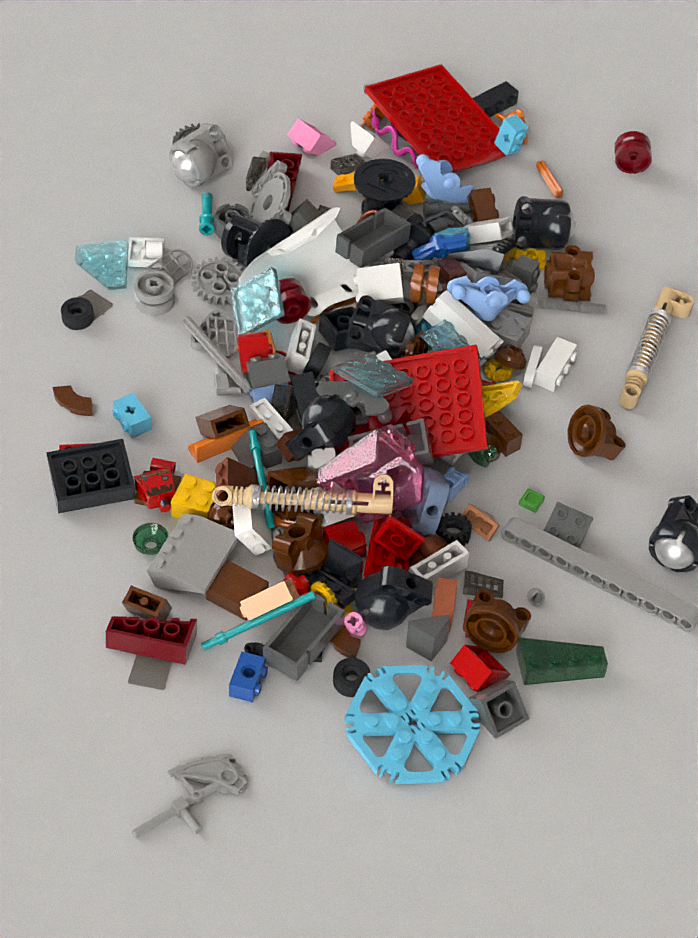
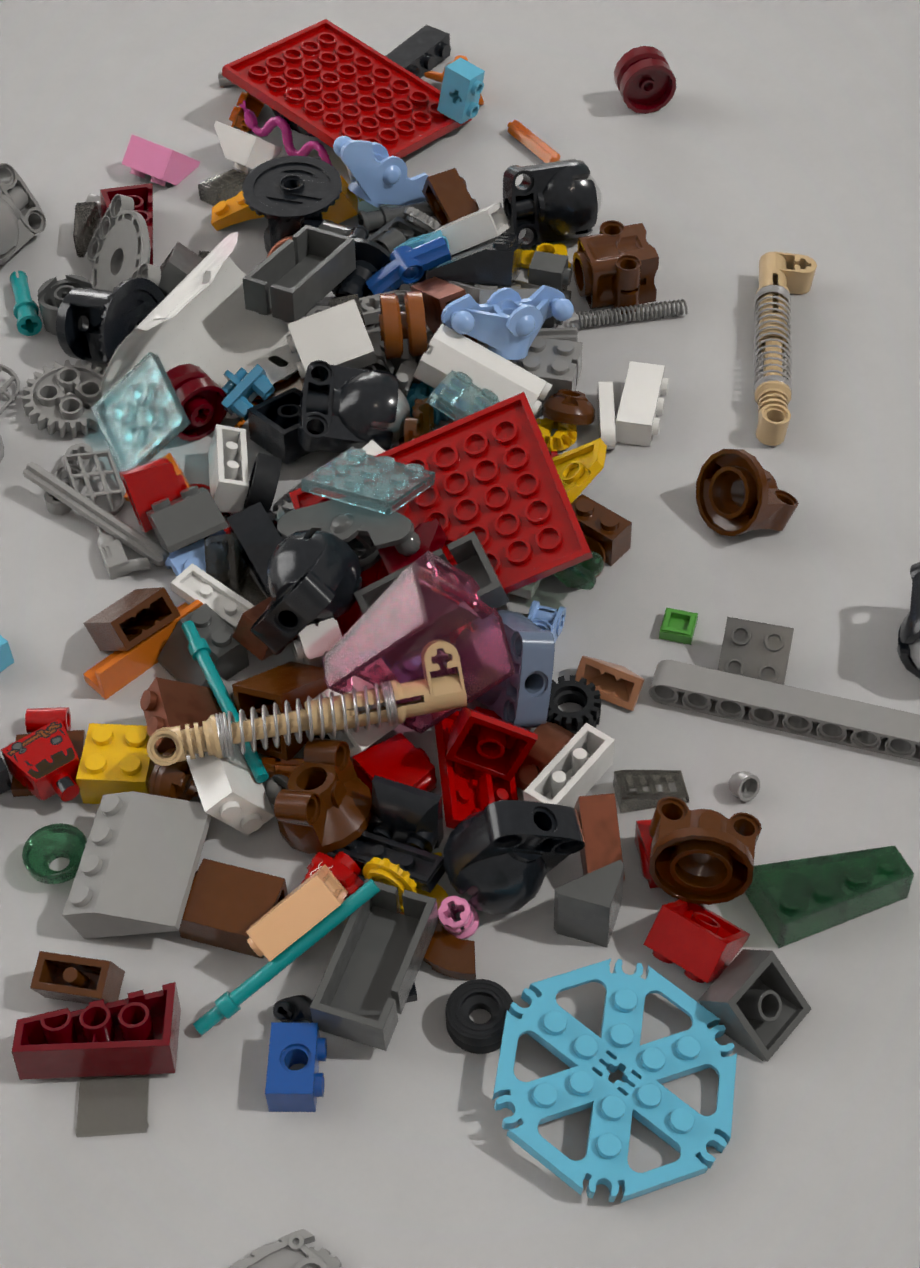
camera: 10 degrees left, 0 degrees up
none -> dark azure hips [221,364,275,421]

